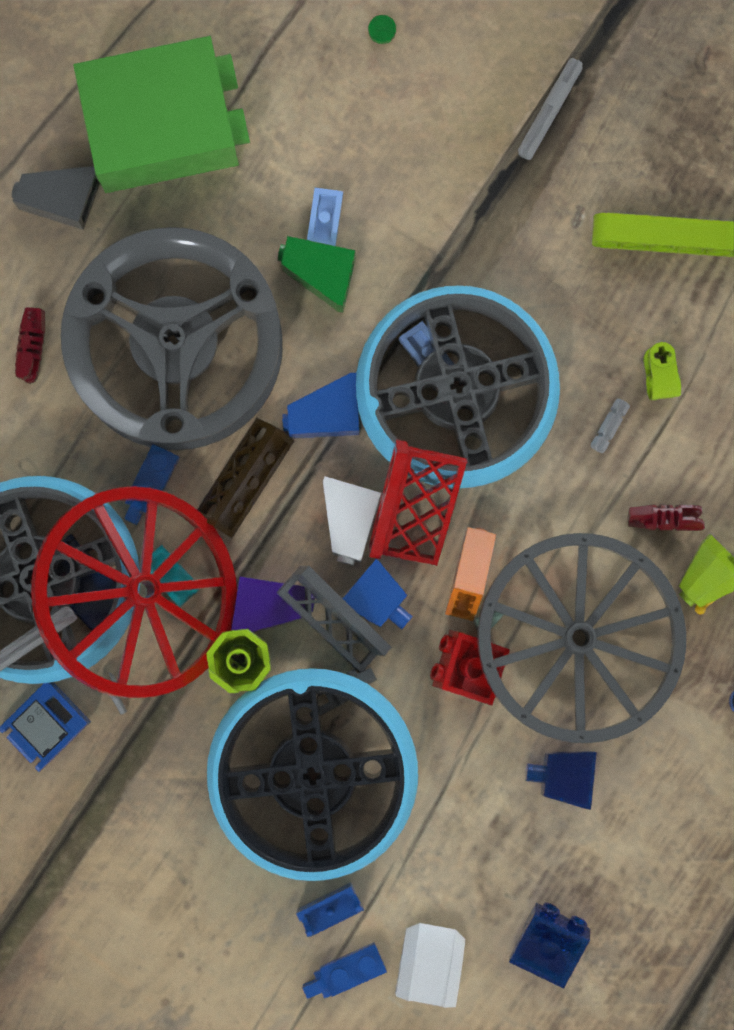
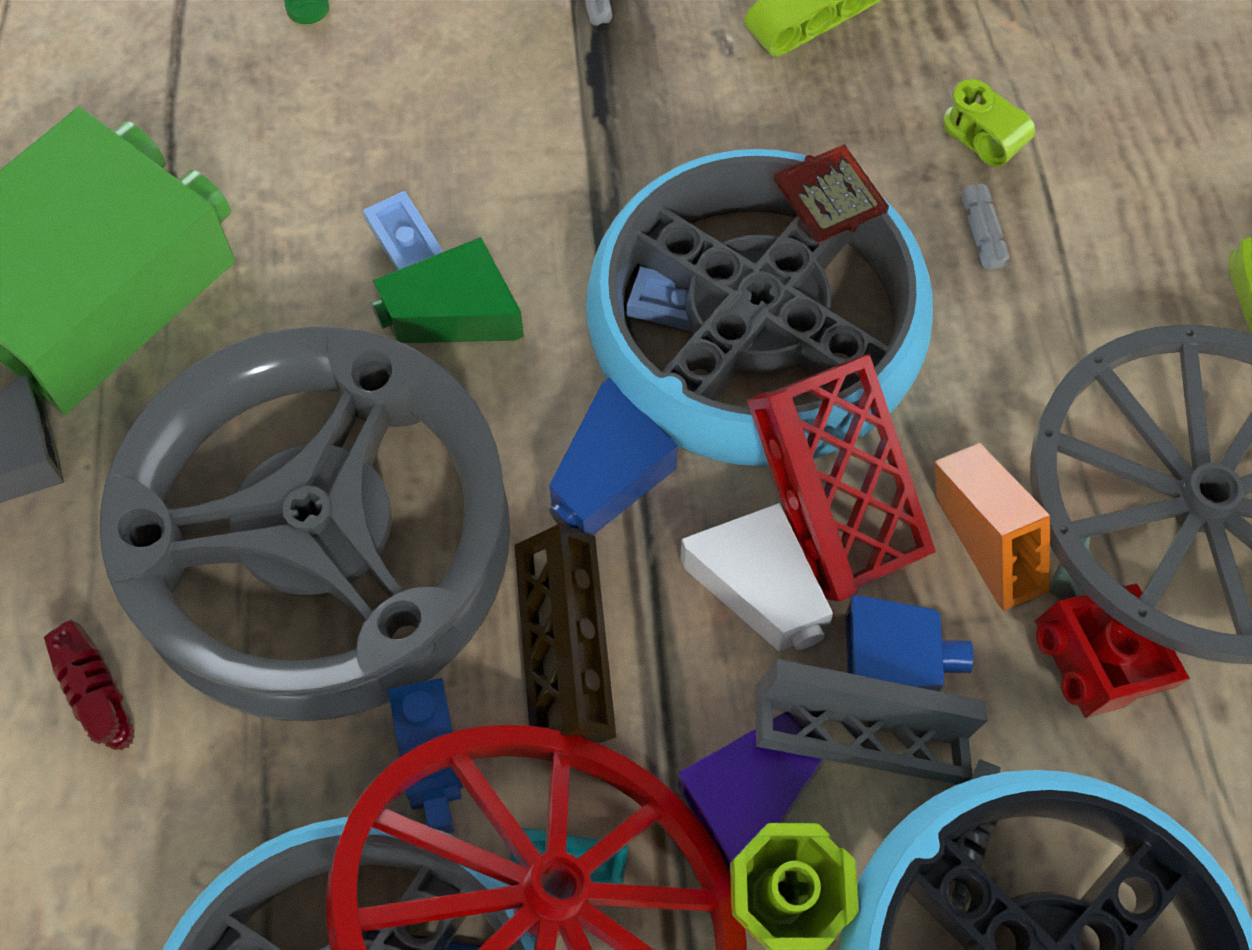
camera: 35 degrees left, 20 degrees down
dark red hinge [627,504,705,531] -> none
none -> piece [774,144,889,243]

